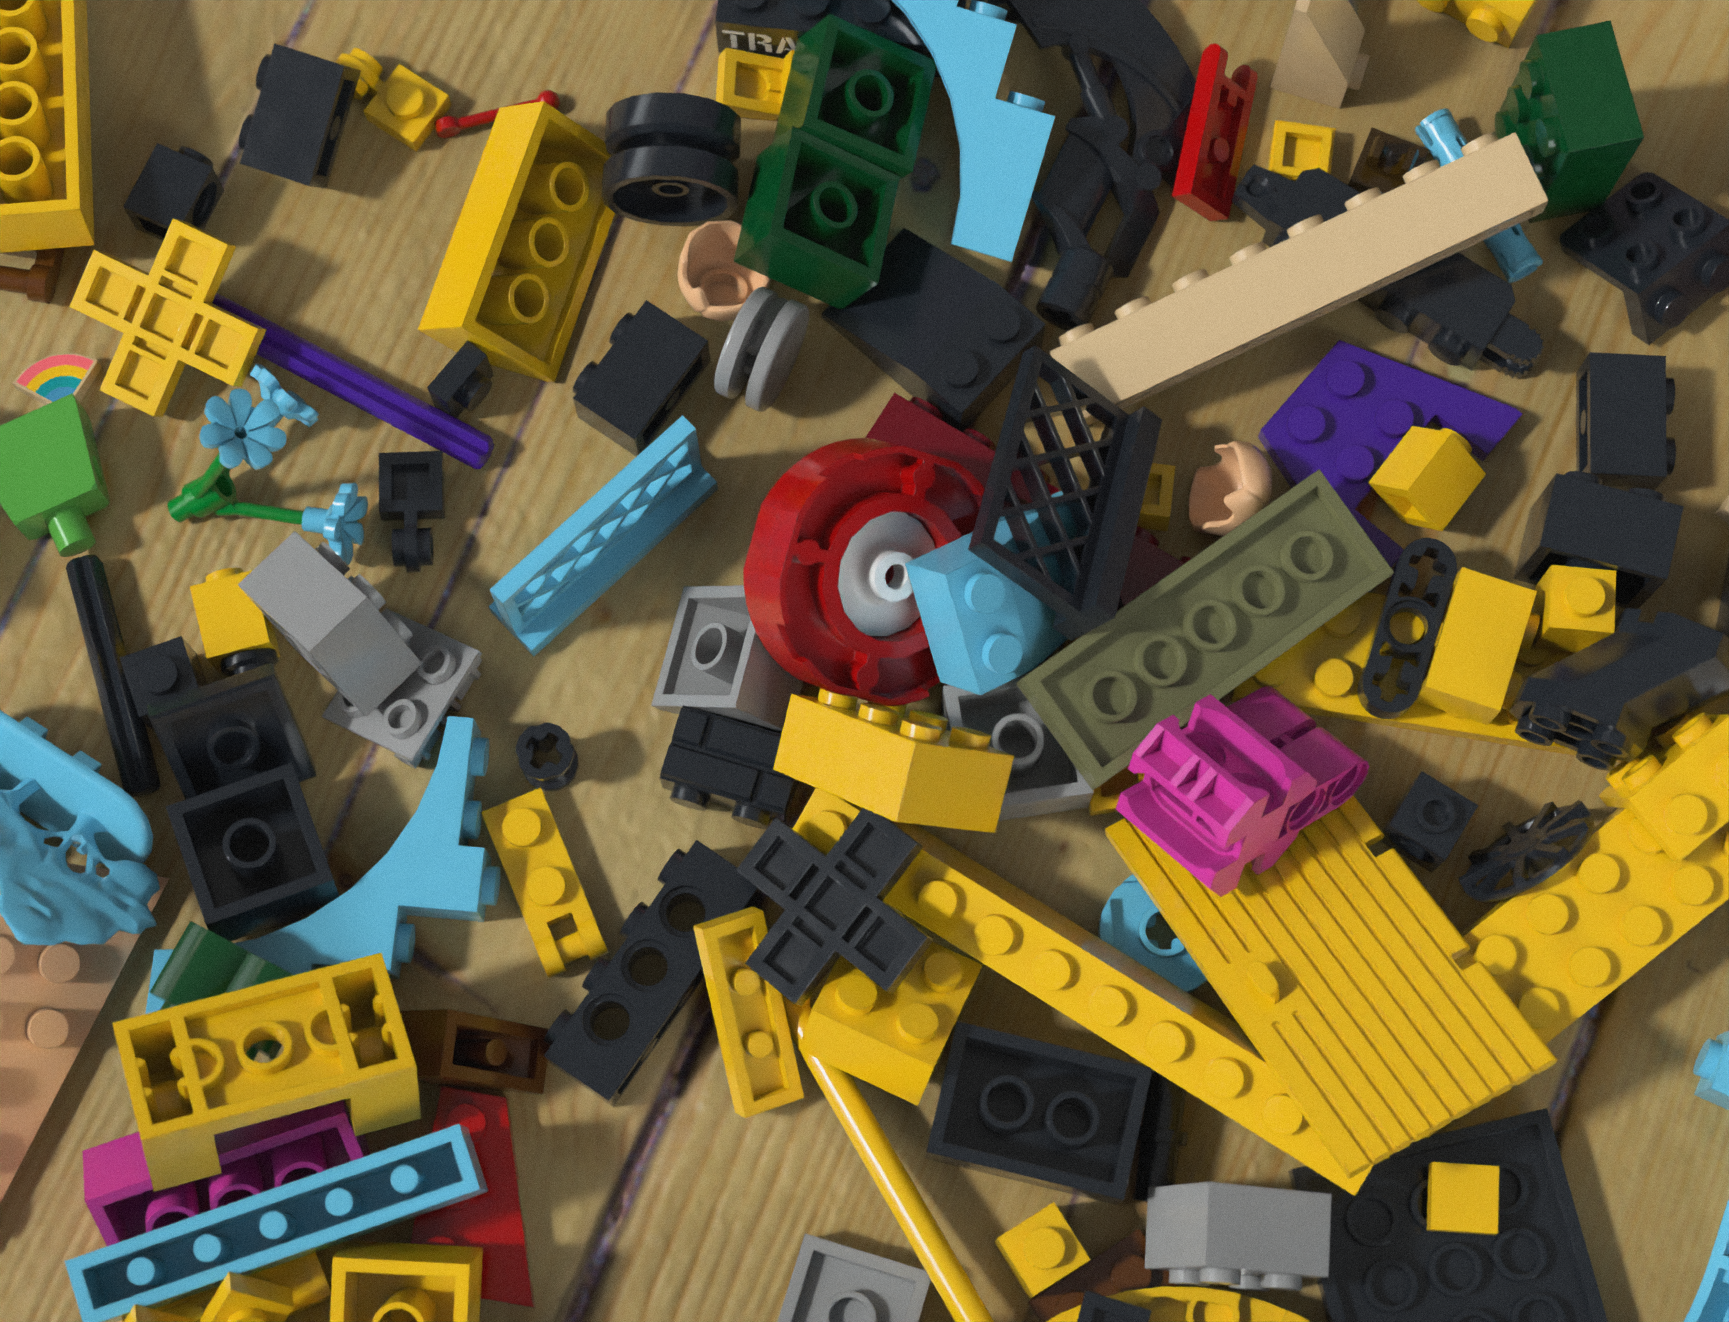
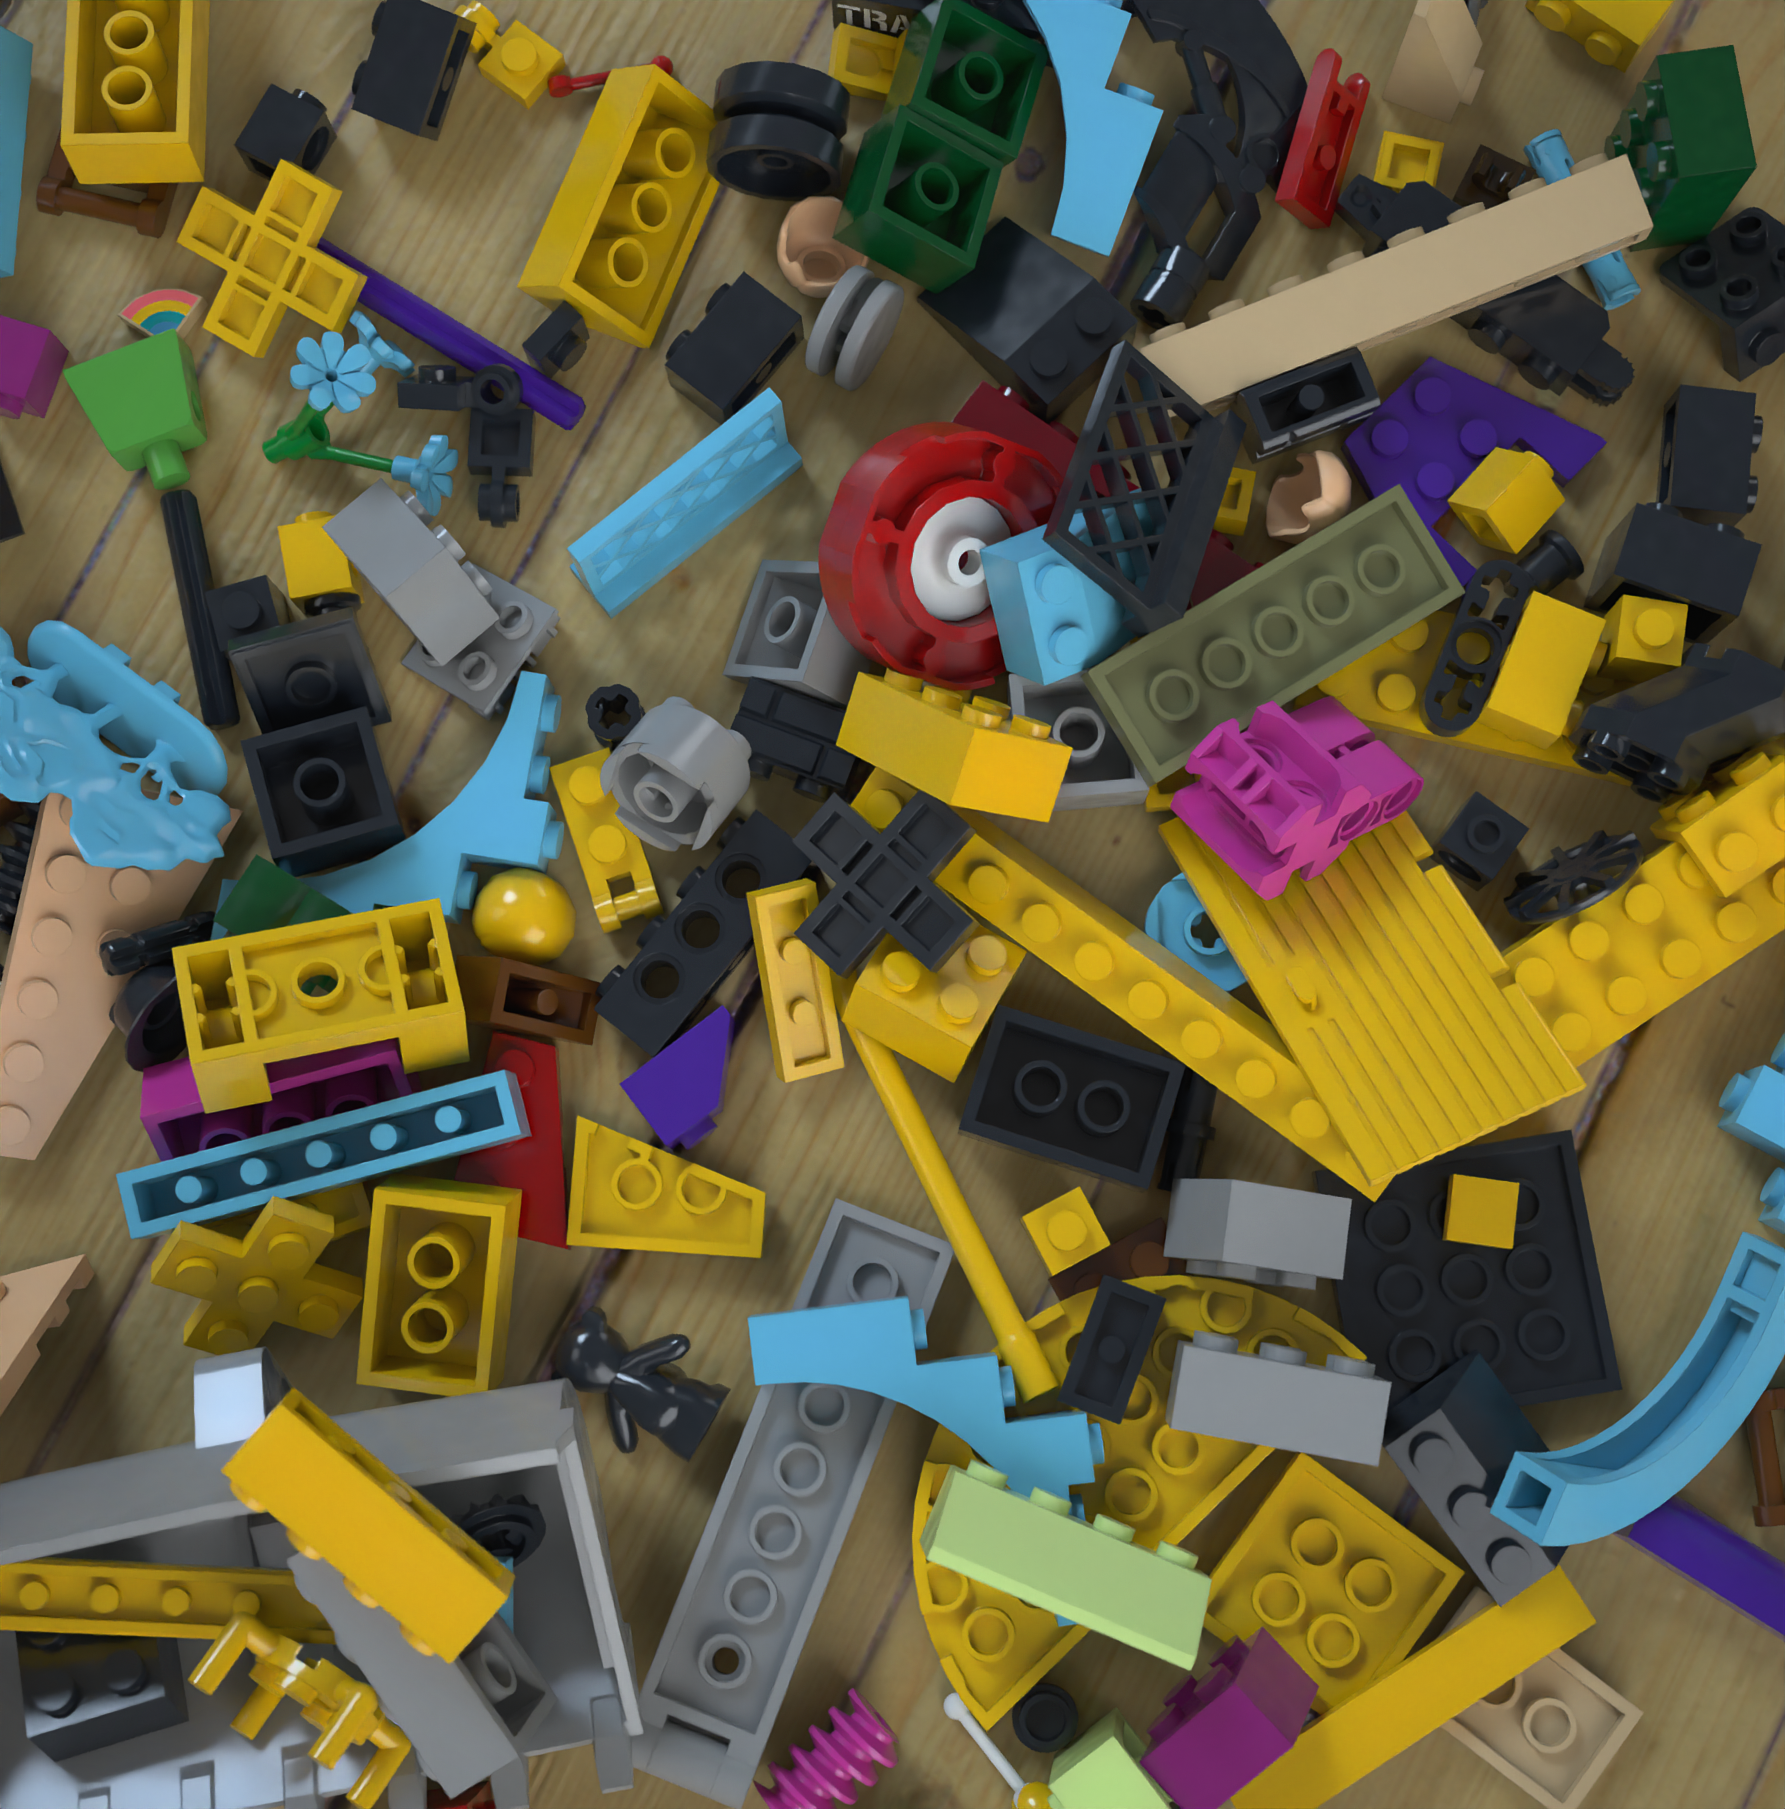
camera: 10 degrees right, 5 degrees up
none -> black axle [99,911,216,976]
none -> black piece [109,959,188,1072]
none -> black plate [397,363,523,415]
none -> yellow hair [471,867,577,966]
none -> yellow wing [566,1115,767,1258]
none -> light grey brick [600,696,752,851]
none -> dark purple slope [619,1005,735,1150]
none -> black brick [1230,347,1381,465]
none -> black bush [1500,530,1584,600]

